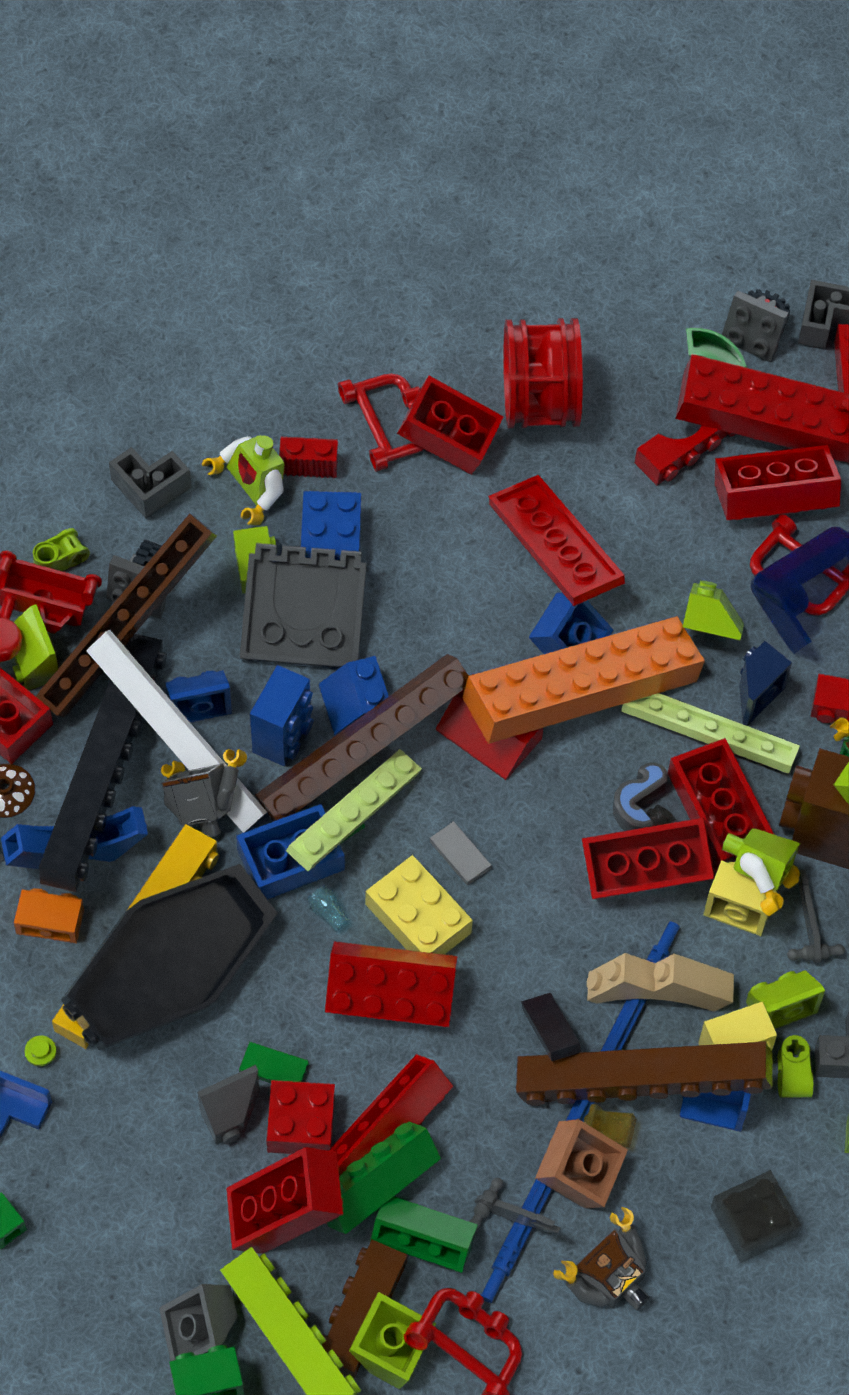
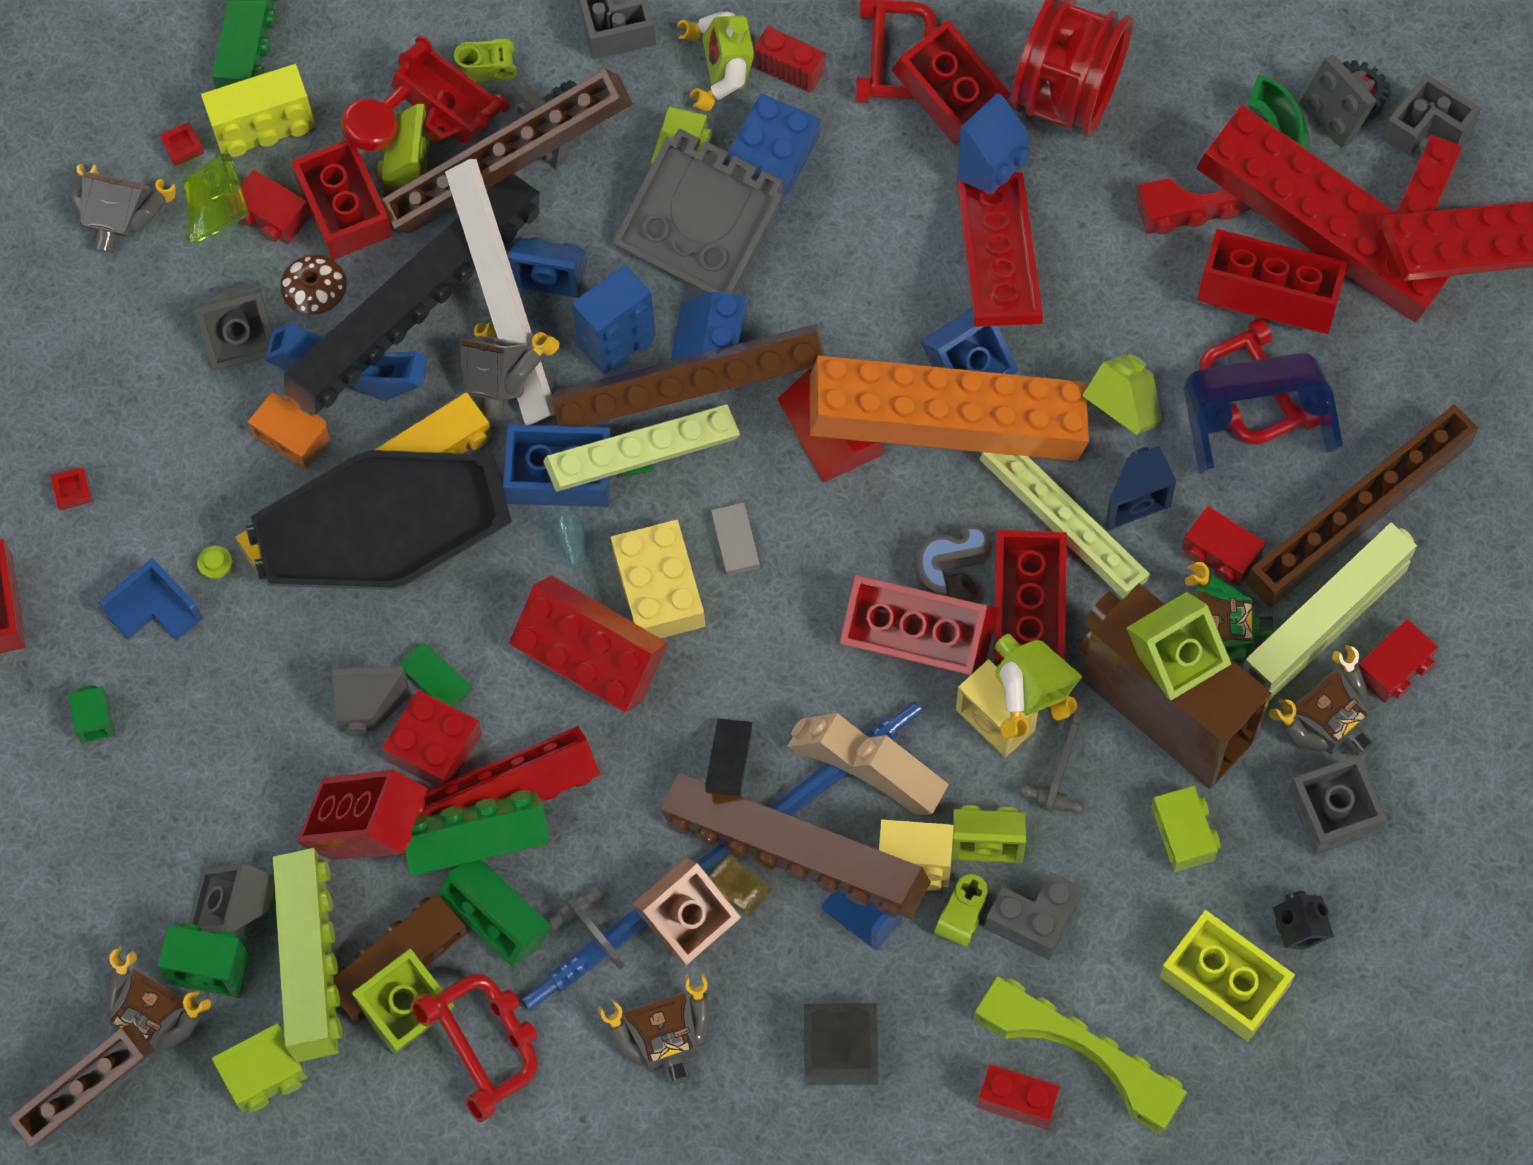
camera: 30 degrees right, 5 degrees up
none -> blue slope [958,93,1030,194]

